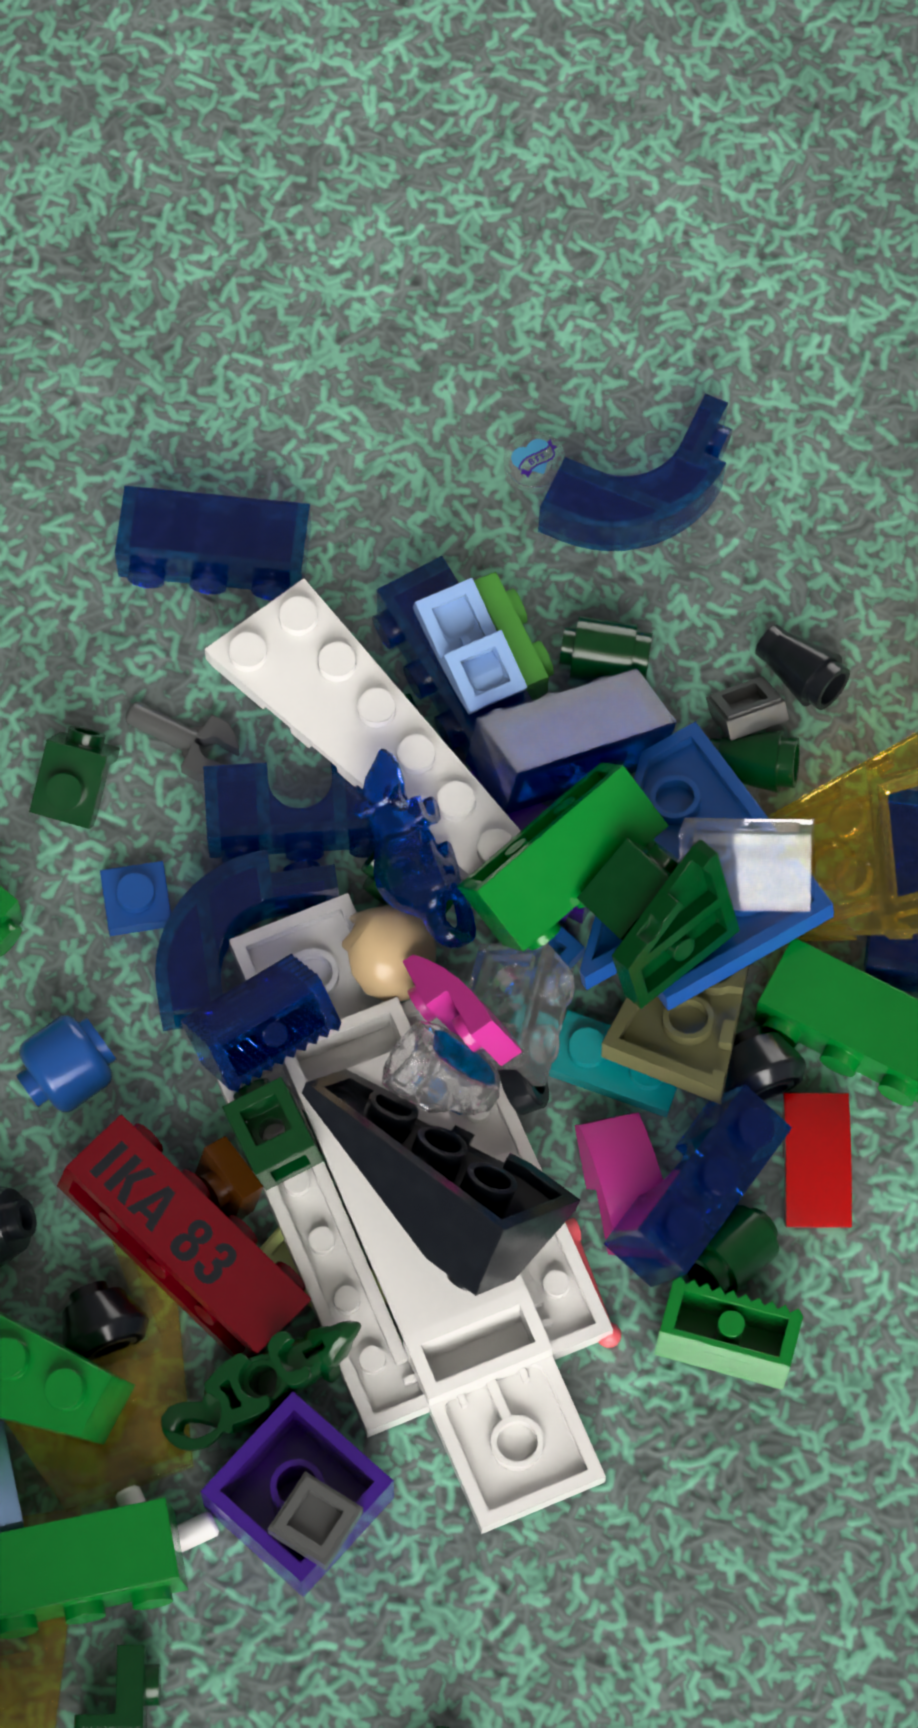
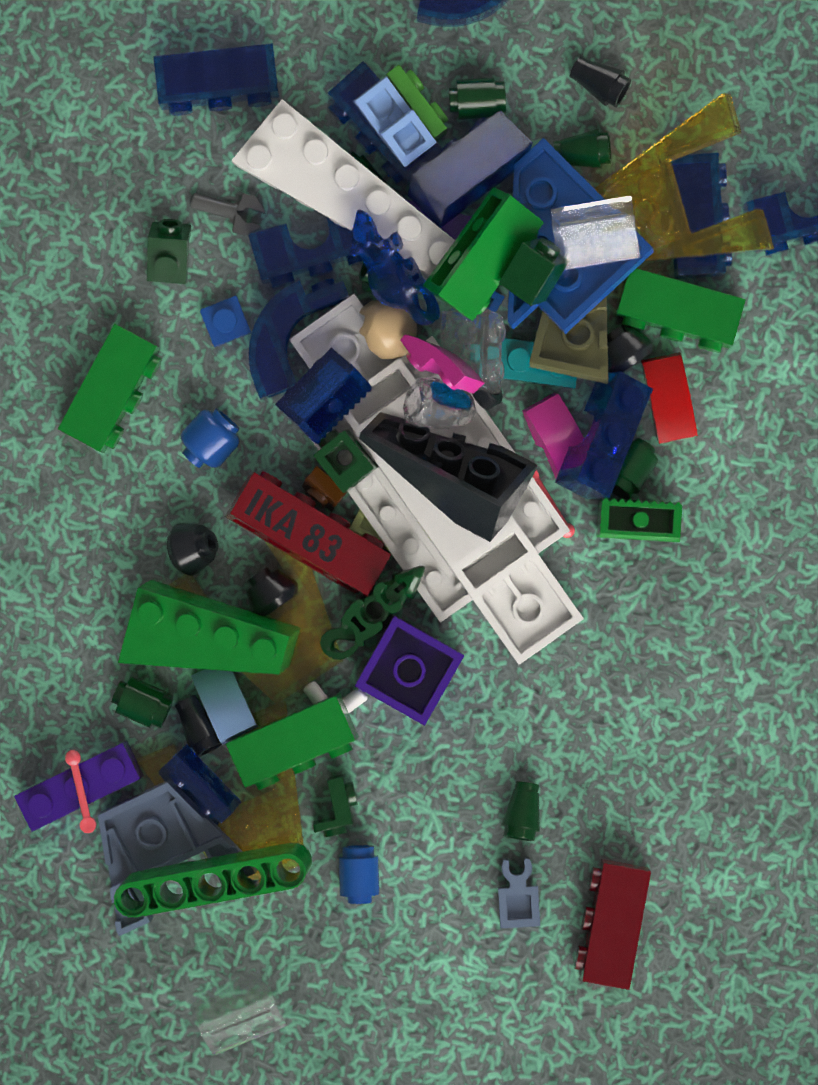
camera: 15 degrees left, 20 degrees up
dark grey tile [268,1472,363,1570] -> none
dark green wing [612,839,740,1009] -> none
dark grey tile [706,677,789,741] -> none

